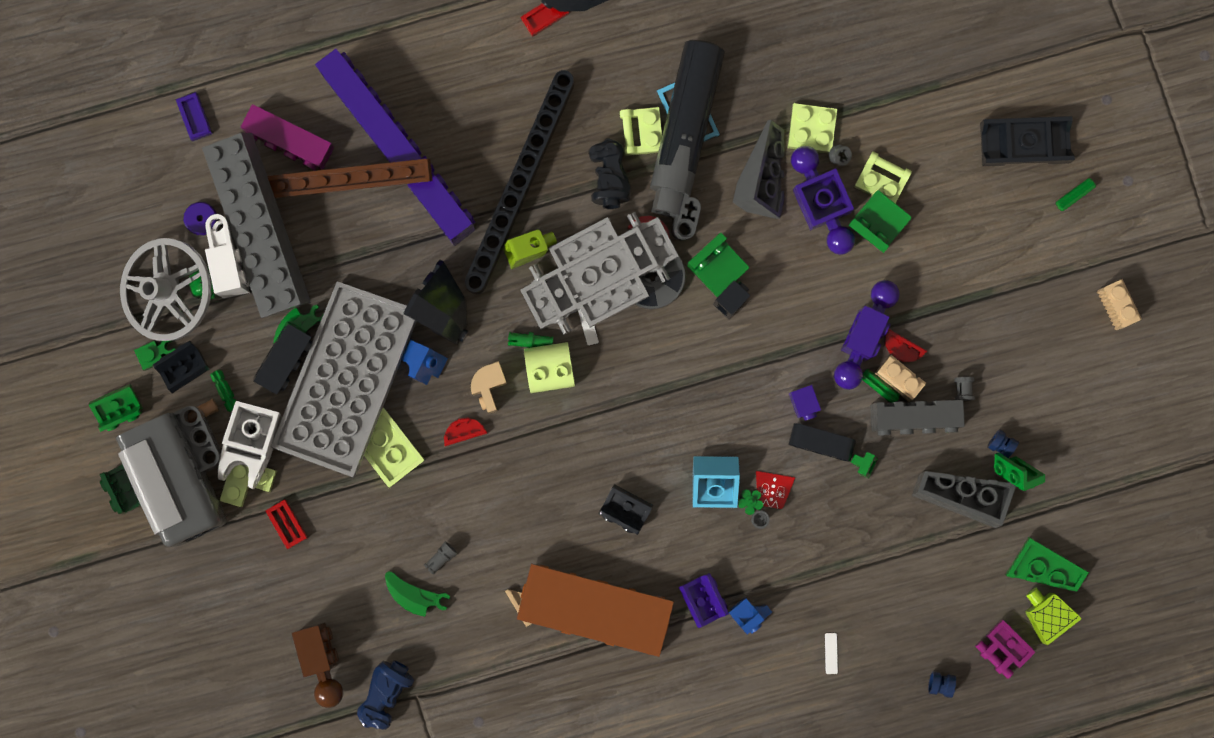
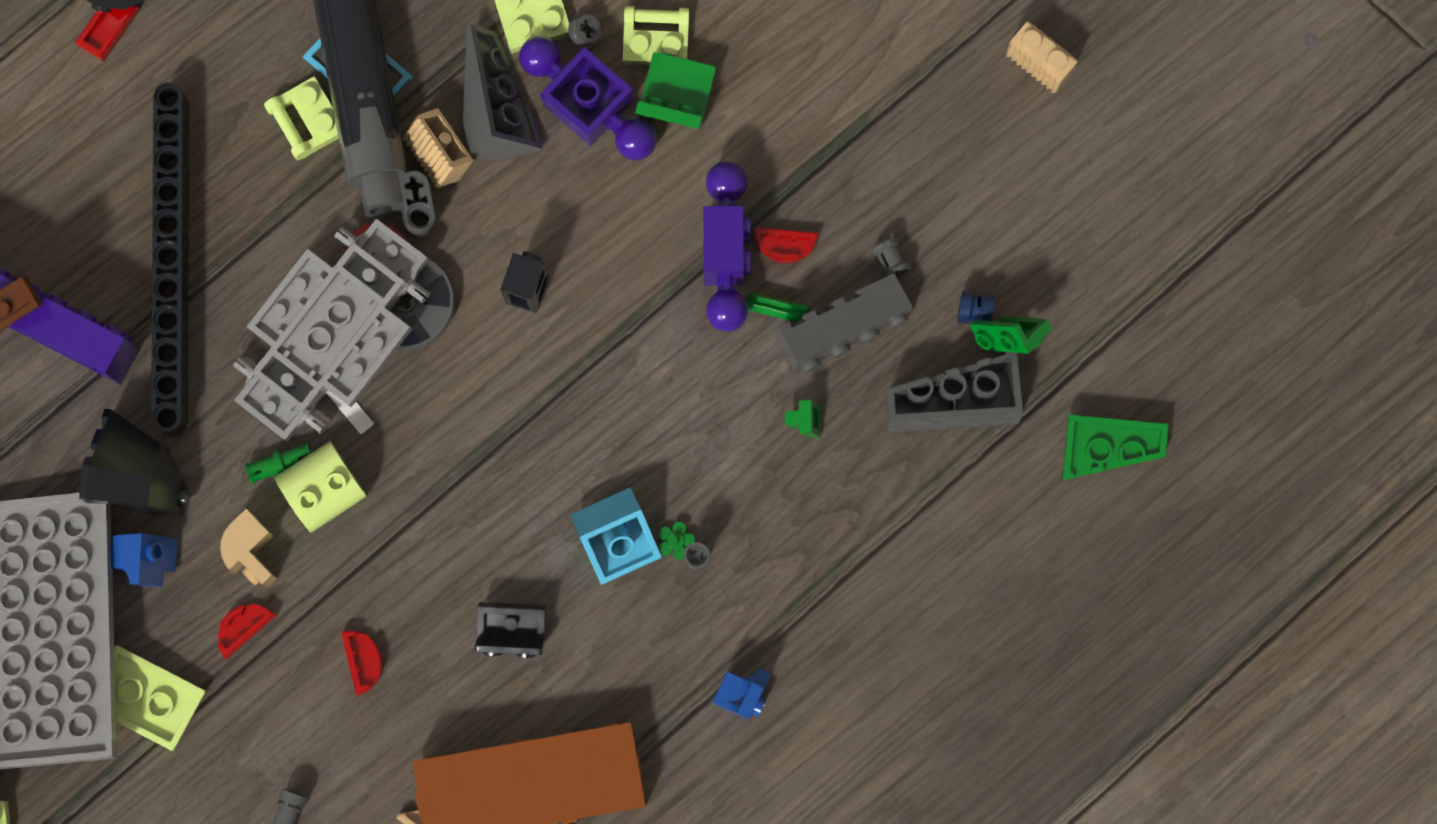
camera: 25 degrees left, 5 degrees down
lime torso [503,230,557,269] -> none
black animal [588,138,631,209] -> none
dark purple bracket [679,573,729,628] -> none
green bracket [687,232,749,297] -> none
red sticker [756,471,795,509] -> none
black beam [788,423,856,462] -> none
dark purple brick [789,385,821,421] -> none
white sticker [825,633,838,674] -> none
tan brick [874,355,926,402] -> none
dark blue wheel [928,671,956,698] -> none
magenta plate [975,619,1035,679] -> none
lime torso [1025,587,1081,645] -> none
none -> red tile [341,630,383,696]
none -> tan brick [403,108,474,188]

